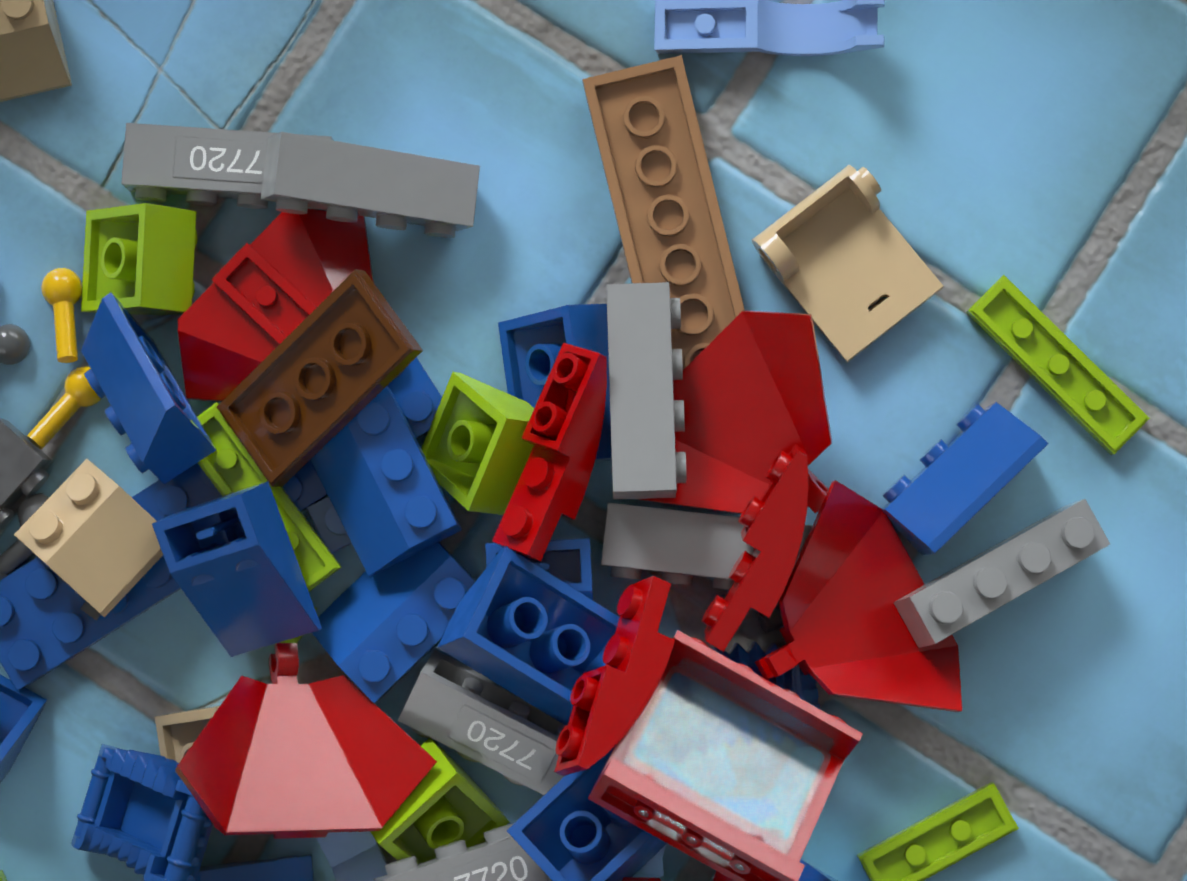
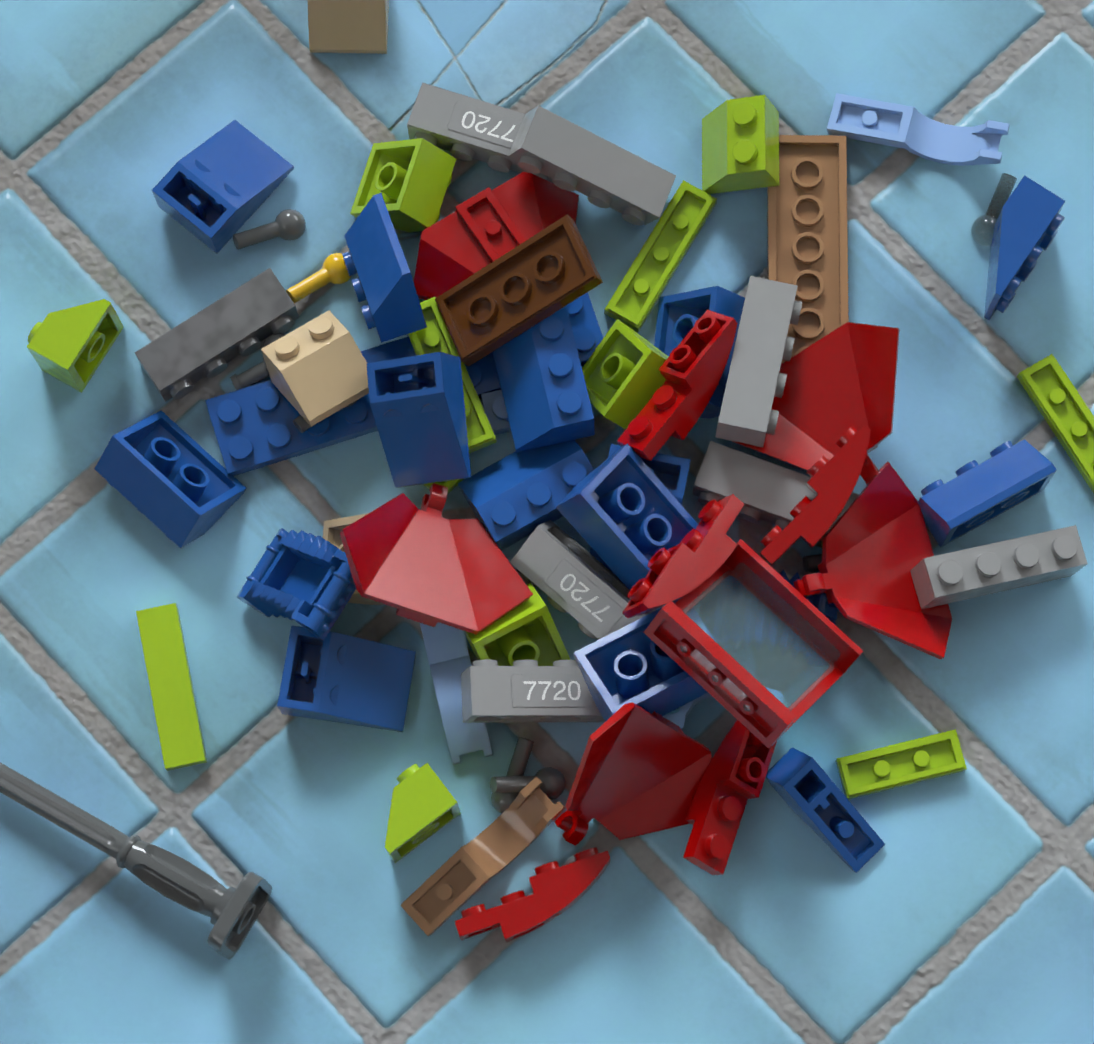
camera: 15 degrees right, 10 degrees down
yellow bar [41,268,82,363] -> none
tan door [752,165,944,363] -> none
none -> lime tile [604,180,717,332]
none -> lime slope [702,95,779,194]
none -> clear smoke bar [971,173,1017,246]
none -> blue slope [984,175,1065,320]

